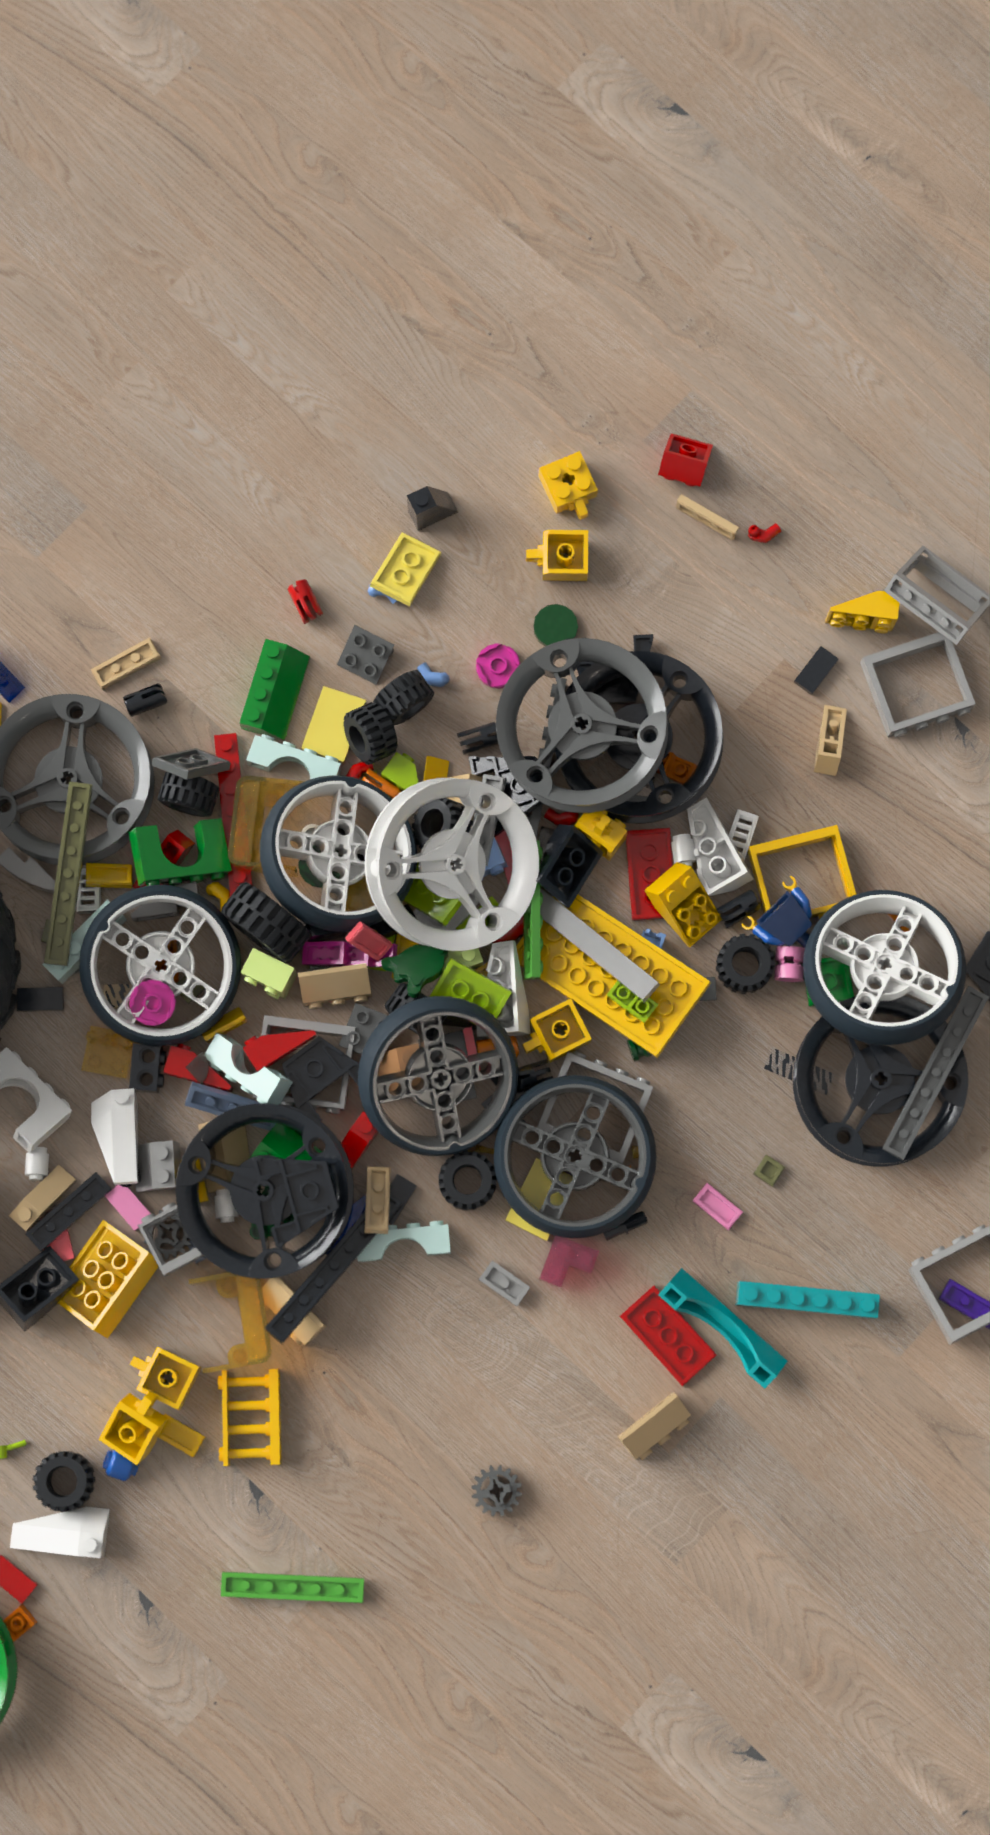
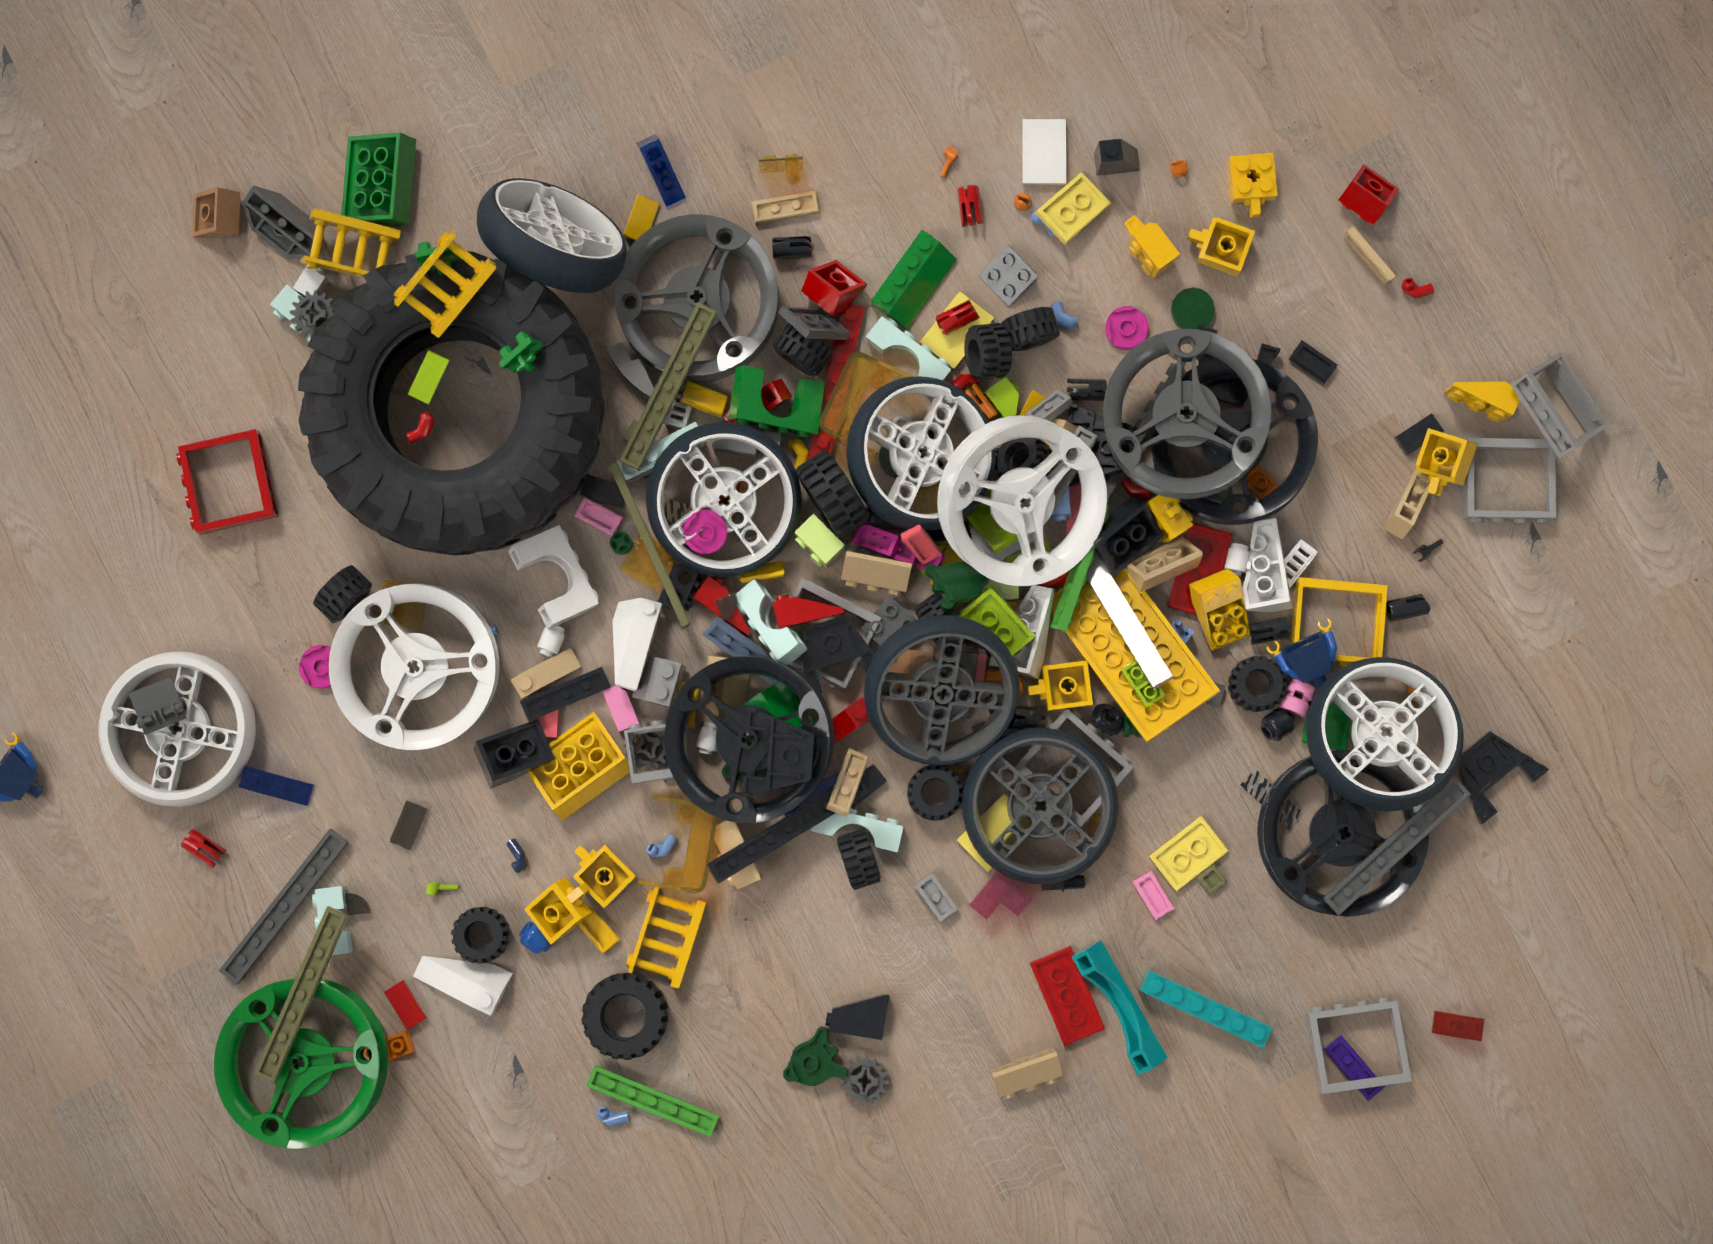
camera: 15 degrees right, 5 degrees up
none -> dark blue arm [506,838,527,873]
none -> bright pink tile [574,497,624,536]
none -> black tyre [581,972,669,1060]
none -> medium blue arm [597,1106,630,1127]
none -> olive tile [609,463,691,629]
none -> dark green wheel [610,531,633,555]
none -> medium blue arm [646,834,678,859]
none -> clear yellow hinge [759,154,803,185]
none -> dark green tile [783,1026,848,1086]
none -> red slope [801,260,867,316]
none -> black slope [825,994,889,1040]
none -> black tyre [837,829,881,890]
none -> red arm [936,300,980,335]
none -> orange hand [940,146,958,178]
none -> orange hinge [1014,193,1032,211]
none -> white tile [1022,119,1066,185]
none -> light grey plate [1025,390,1073,421]
none -> black gear [1091,703,1124,737]
none -> yellow hinge [1124,215,1180,278]
none -> tan slope [1126,537,1203,593]
none -> light yellow tile [1148,816,1229,892]
none -> orange hinge [1169,160,1188,178]
none -> black head [1261,709,1294,741]
none -> black tile [1289,340,1338,384]
none -> black arm [1386,594,1431,622]
none -> black hand [1413,539,1443,562]
none -> yellow hinge [1416,428,1478,496]

